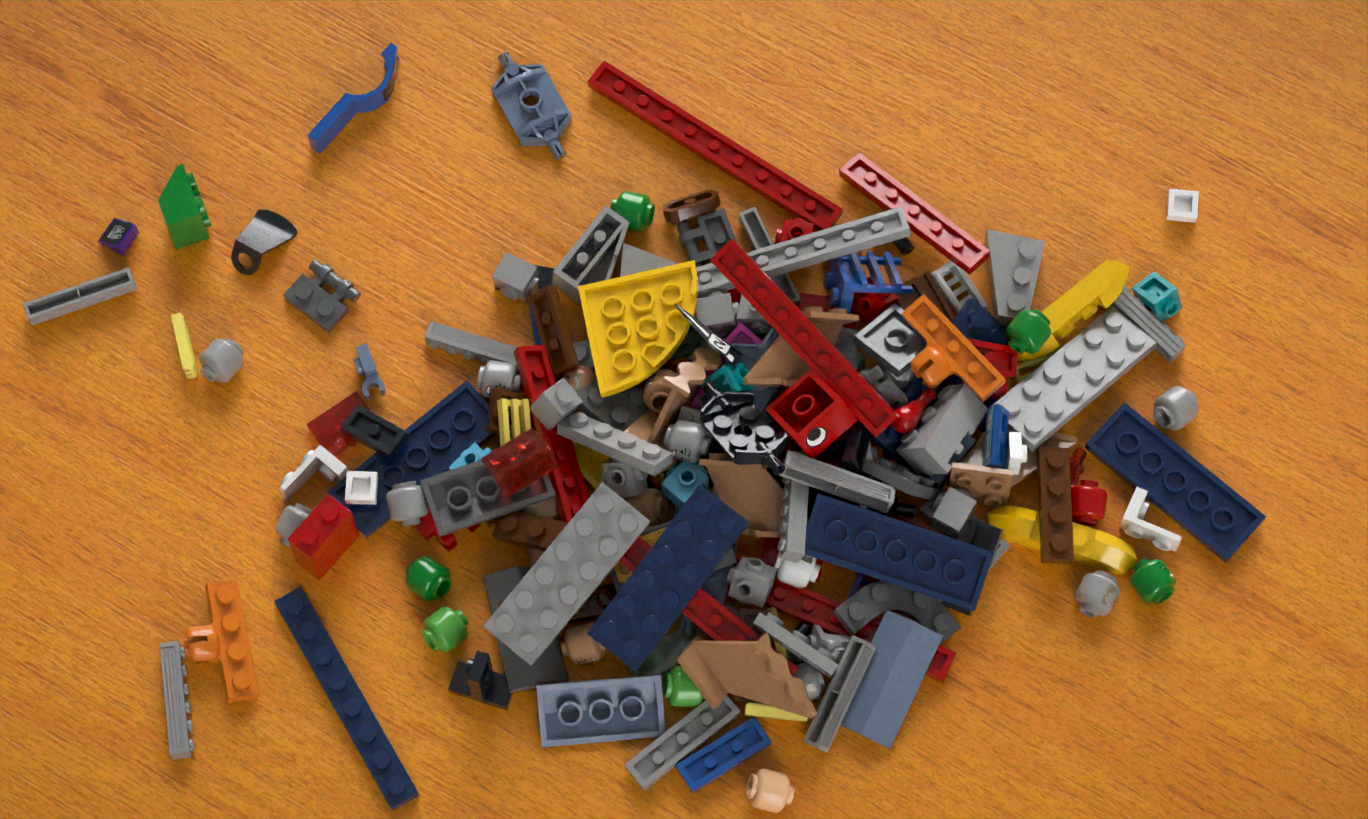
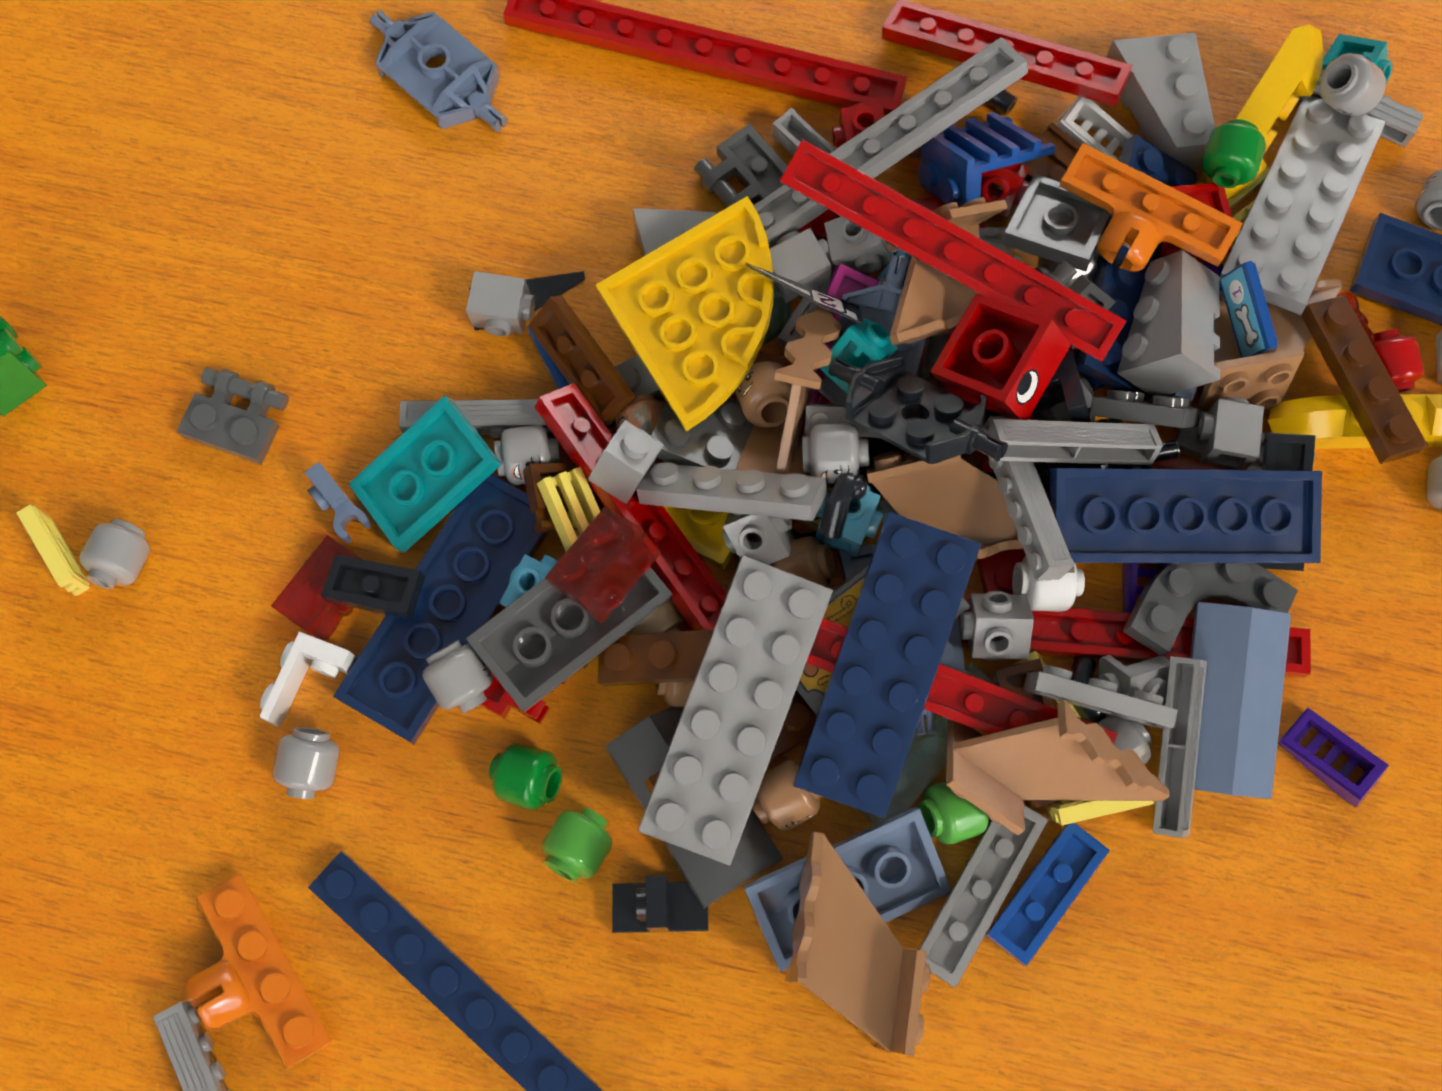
camera: 20 degrees left, 5 degrees up
piece [231,209,298,275] -> none
red brick [287,493,360,581] -> none
blue piece [307,43,399,154] -> none
white plate [345,471,378,505] -> none
light grey wedge [551,205,629,305] -> none
green head [610,191,655,232] -> none
reddish brown plate [662,190,721,225] -> none
light nougat head [746,769,794,813] -> none
red piece [891,388,936,434] -> none
white plate [1006,432,1027,475] -> none
none -> teal plate [348,395,502,552]
none -> medium nougat piece [785,832,930,1056]
none -> black arm [819,473,867,539]
none -> dark purple slope [1278,707,1389,808]
none -> light grey head [1319,53,1386,117]

